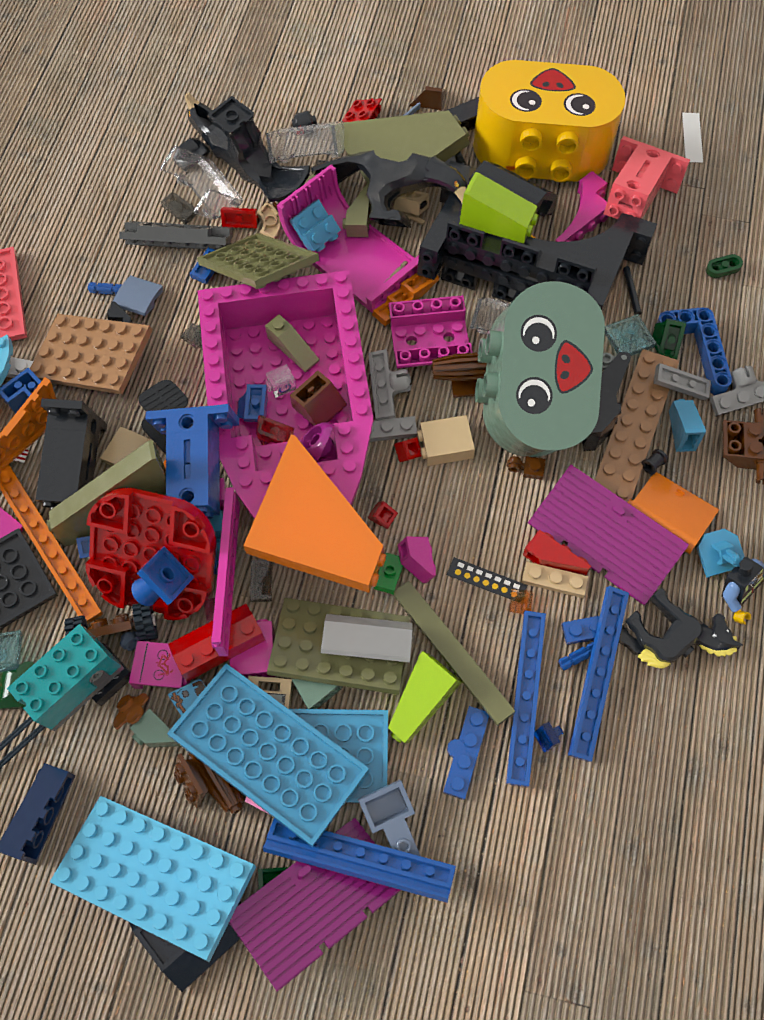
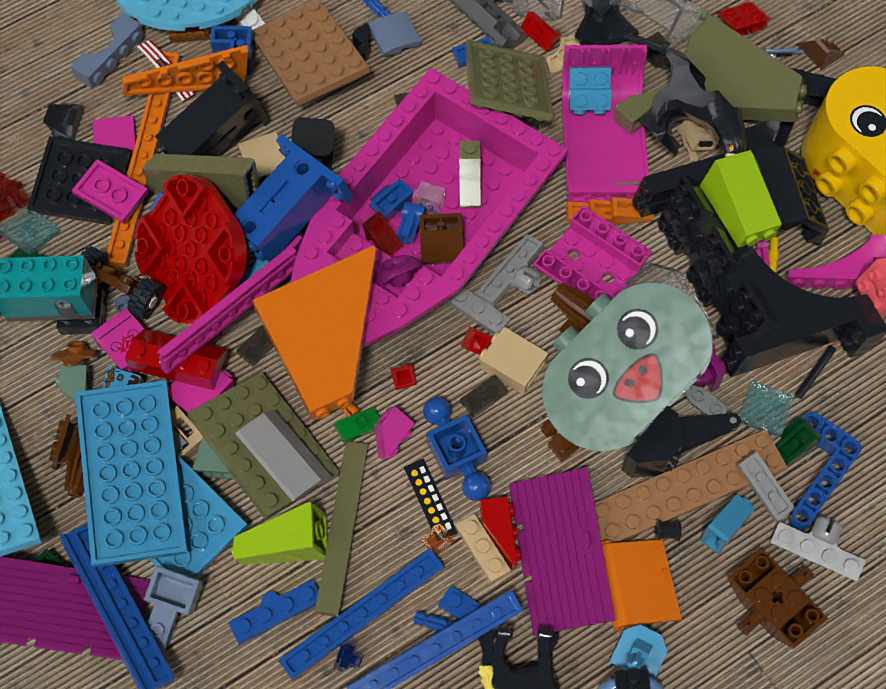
camera: 40 degrees right, 0 degrees up
blue plant [131,546,194,606] -> none
none -> dark pink plate [72,159,149,224]
none -> blue piece [396,201,427,245]
none -> blue brick [423,396,491,501]
none -> clear smoke plate [460,375,508,418]

